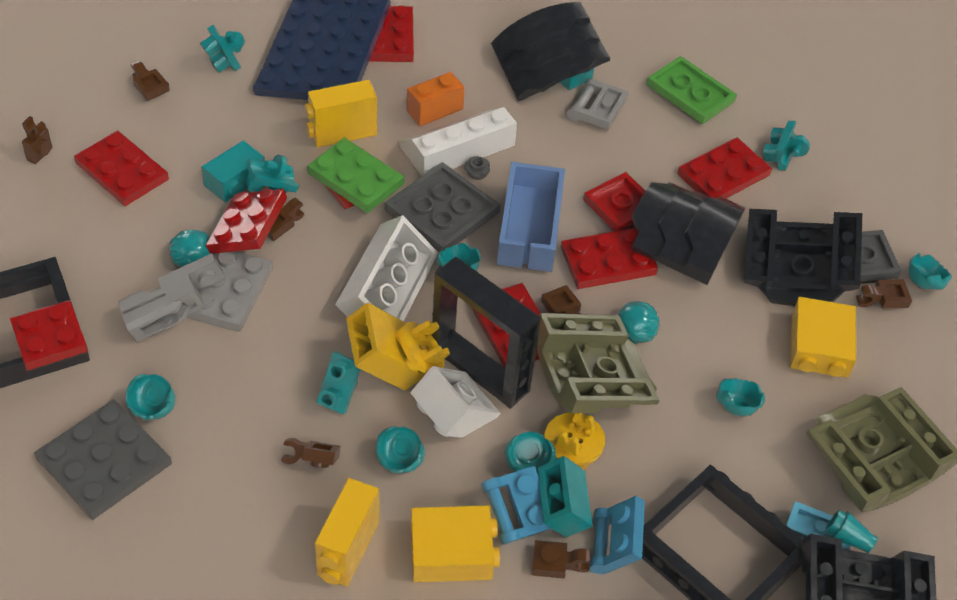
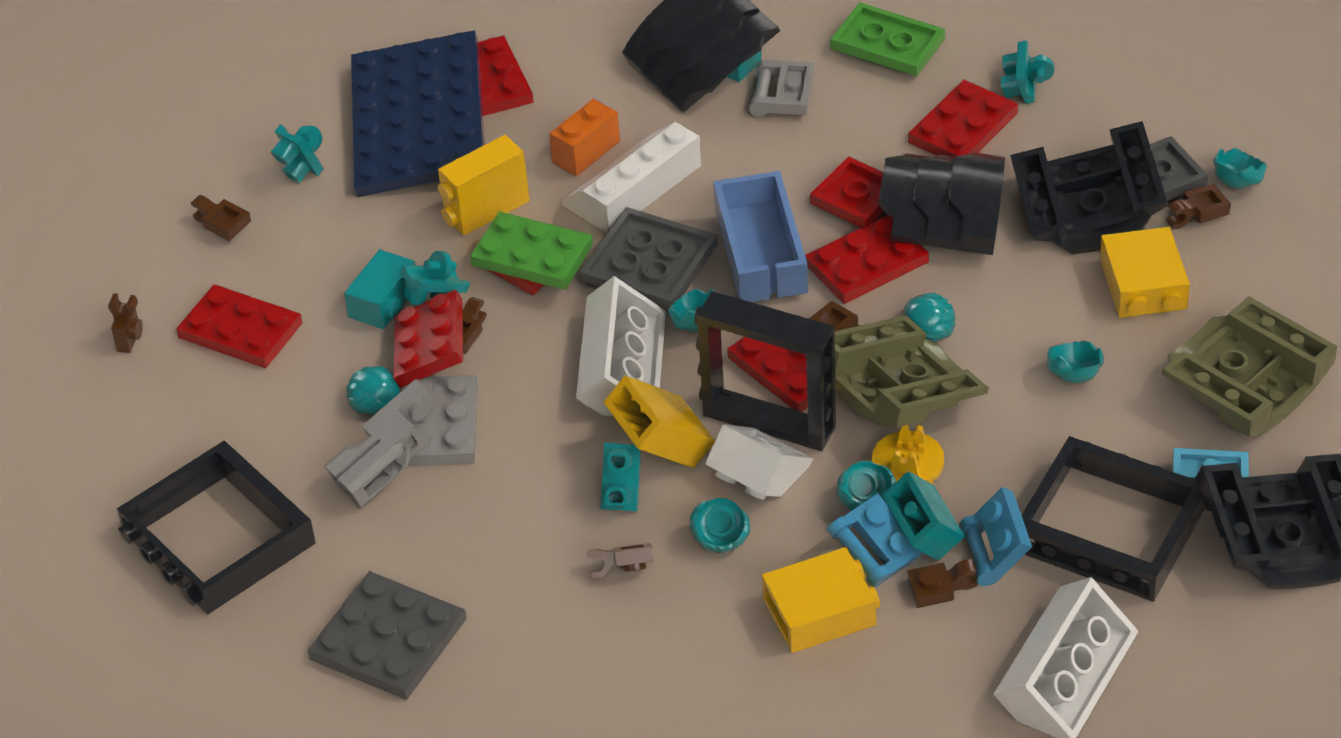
camera: 10 degrees left, 5 degrees down
red plate [9,300,88,371] -> none
teal hair [125,374,175,421] -> none
yellow brick [315,478,380,587] -> none
yellow plate [395,320,450,374] -> none
dark grey plate [464,156,490,180] -> none
teal cone [826,509,878,553] -> none

